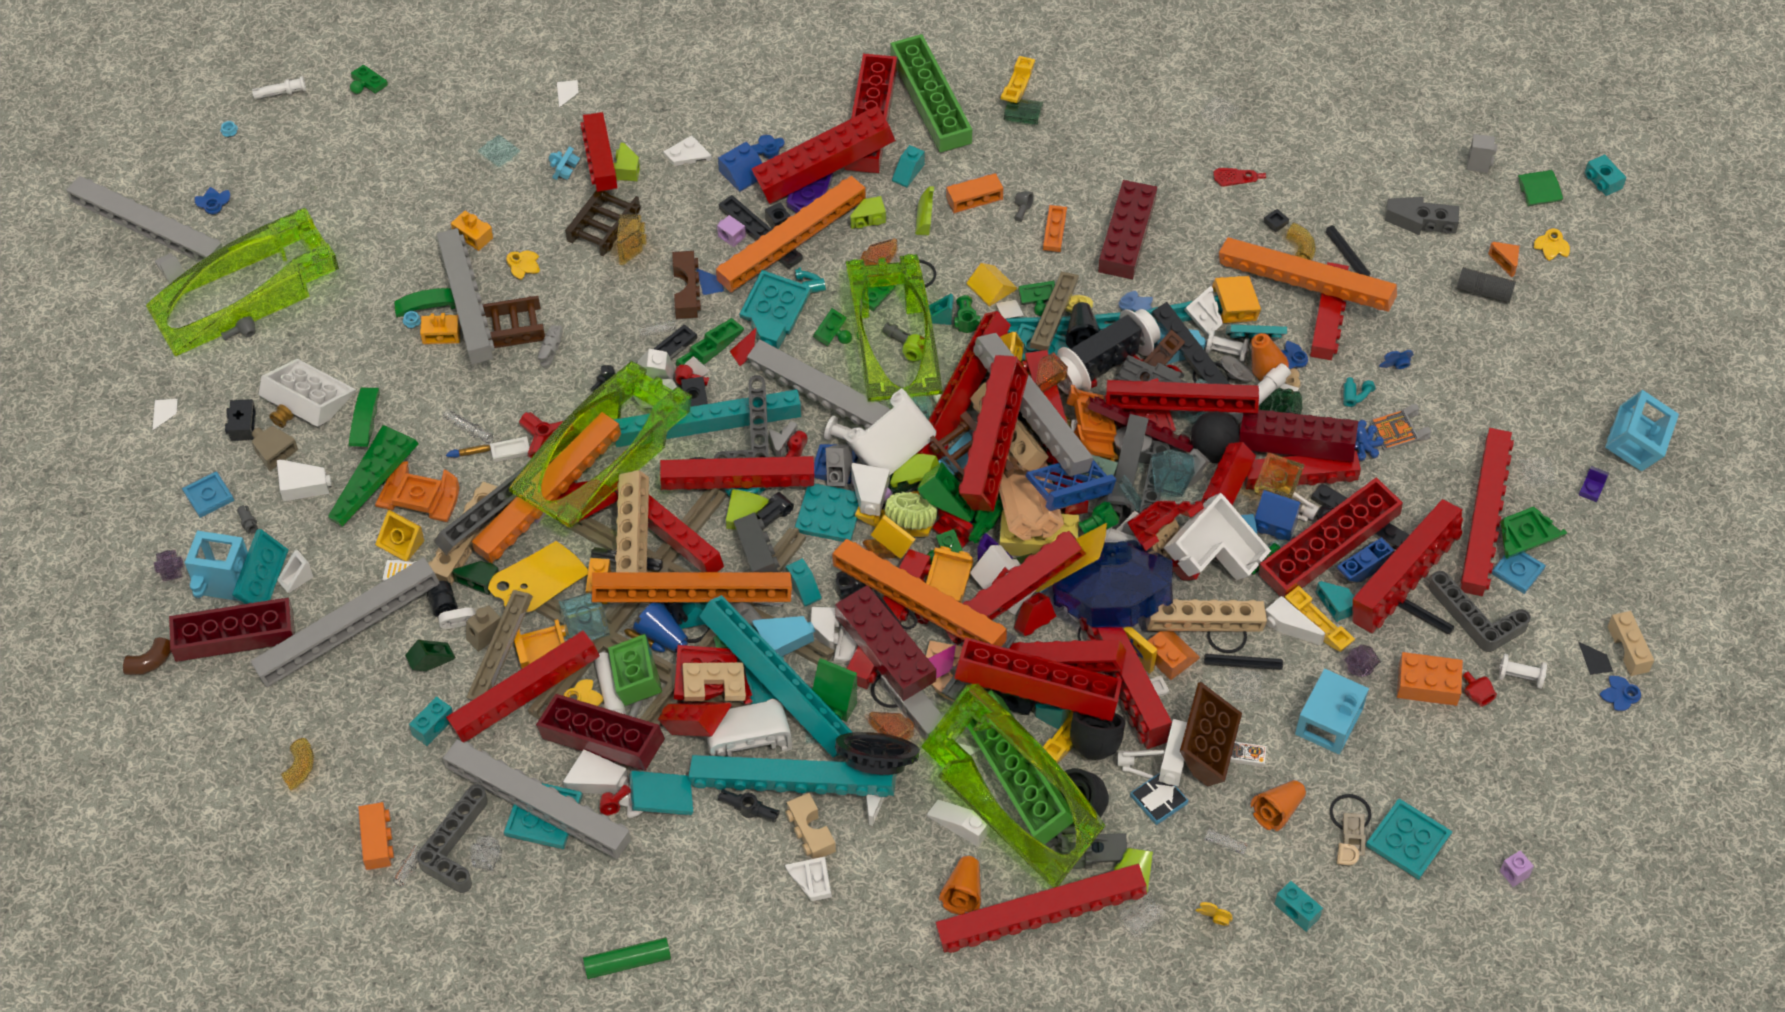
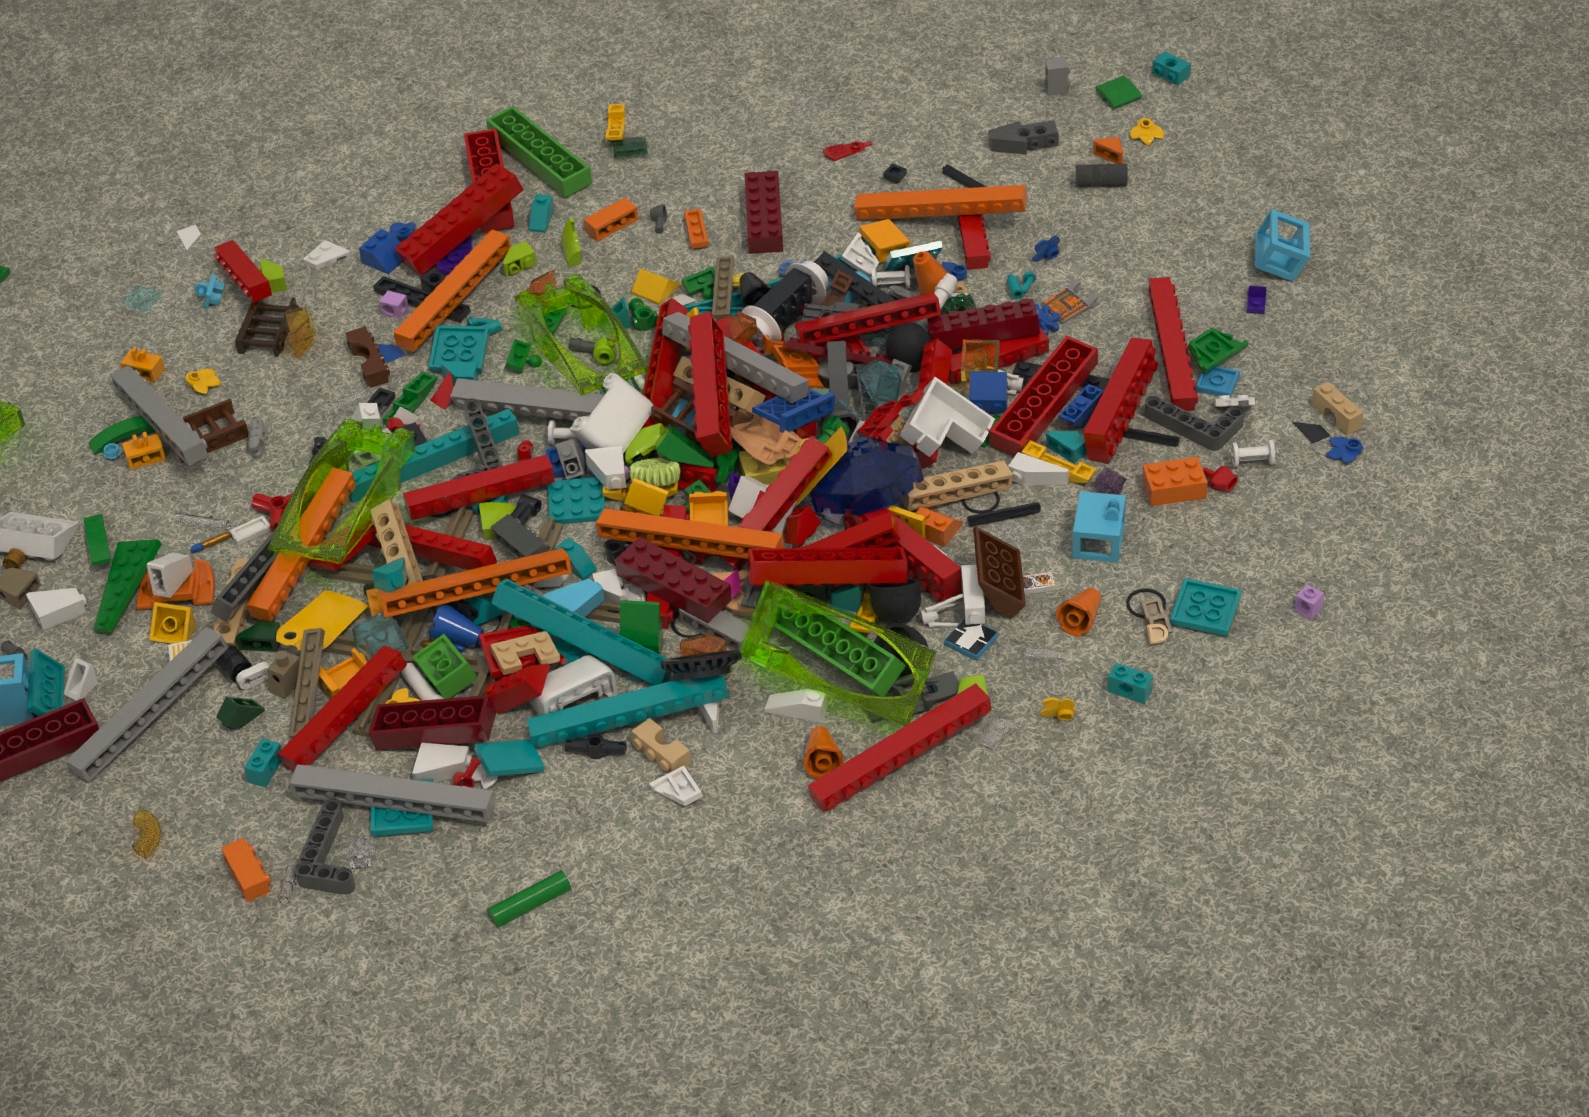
camera: 15 degrees left, 10 degrees down
light grey slope [768,421,798,457] -> none
clear yellow cylinder [1286,222,1316,260] -> none
none -> white slope [147,552,193,598]
none -> teal slope [372,557,408,593]
none -> white wing [1214,395,1255,407]

